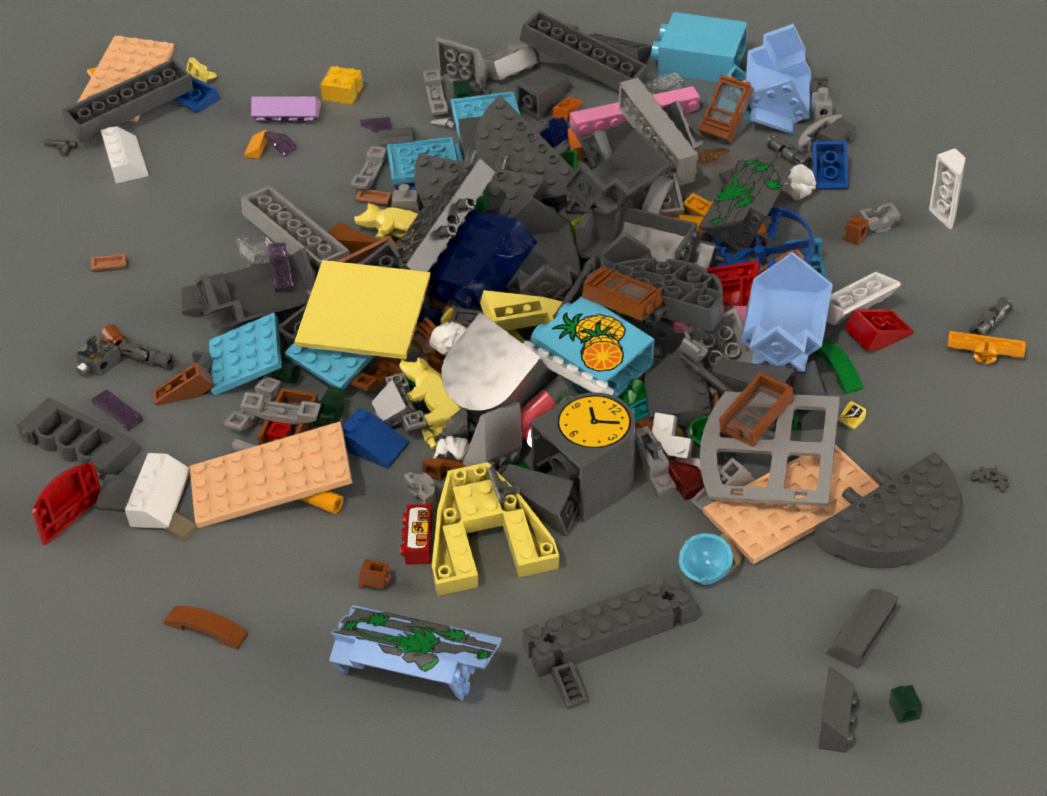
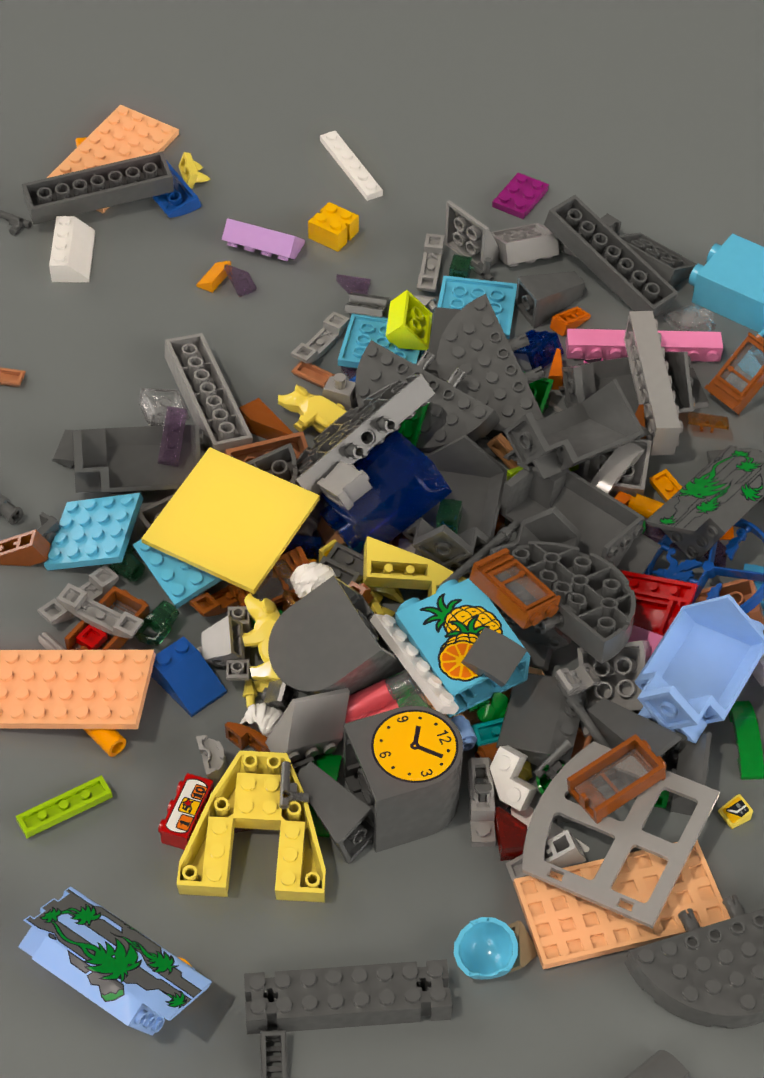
camera: 15 degrees right, 5 degrees up
dark orange brick [358,559,391,589] -> none
none -> lime plate [15,775,113,839]
none -> light grey hips [317,461,373,511]
none -> white plate [320,131,383,201]
none -> neon yellow slope [386,290,433,350]
none -> clear green brick [436,498,462,534]
none -> dark grey slope [461,627,527,687]
none -> medium nougat tile [487,433,519,469]
none -> magenta plate [492,173,549,219]
none -> dark grey hose [534,739,573,780]

